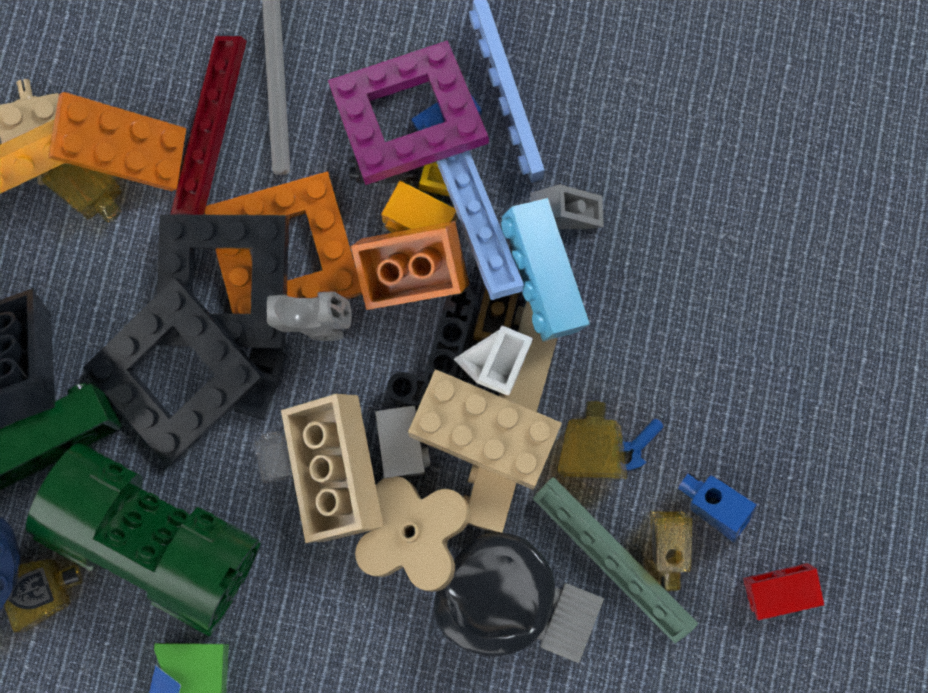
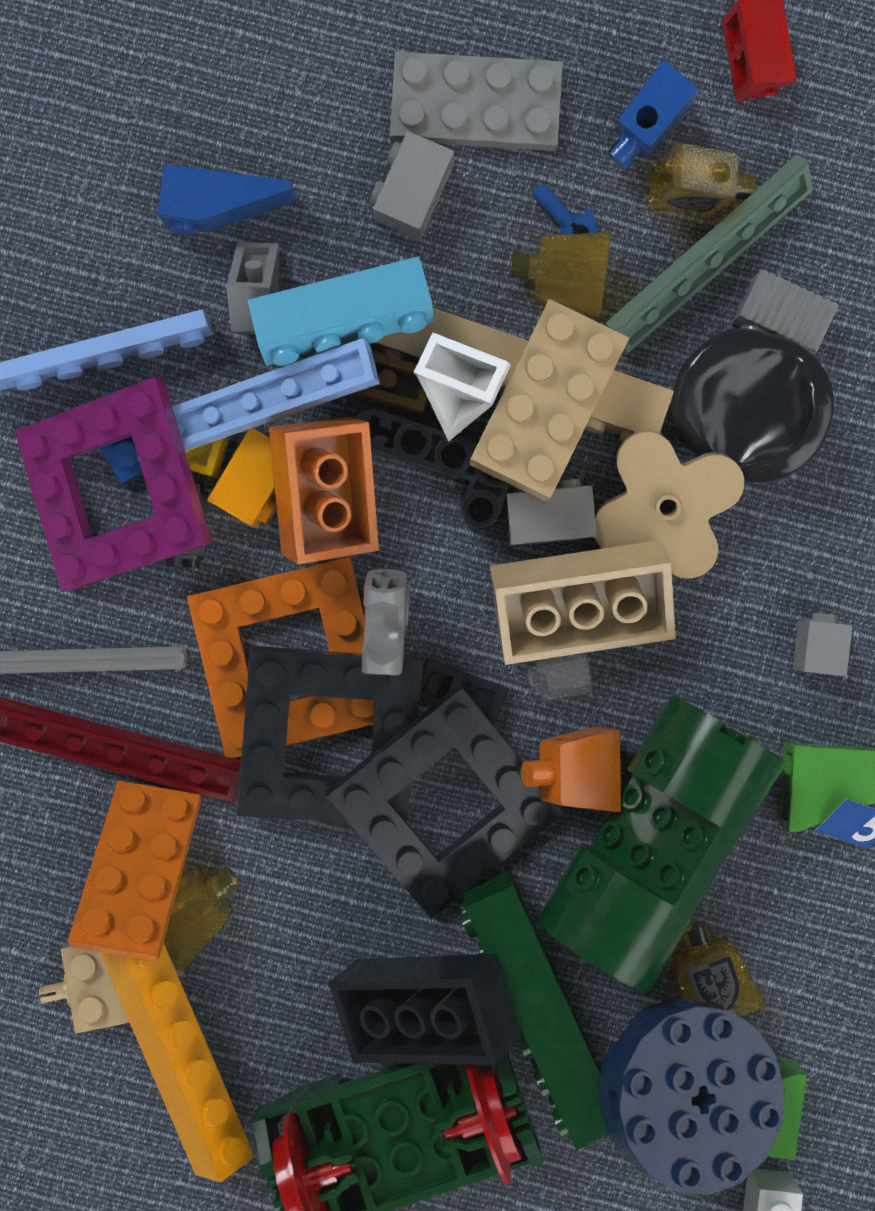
camera: 85 degrees left, 10 degrees up
none -> blue slope [157,164,296,236]
none -> light grey brick [370,131,454,241]
none -> light grey plate [390,52,563,151]
none -> orange torso [521,727,621,812]
none -> light grey brick [793,613,853,677]

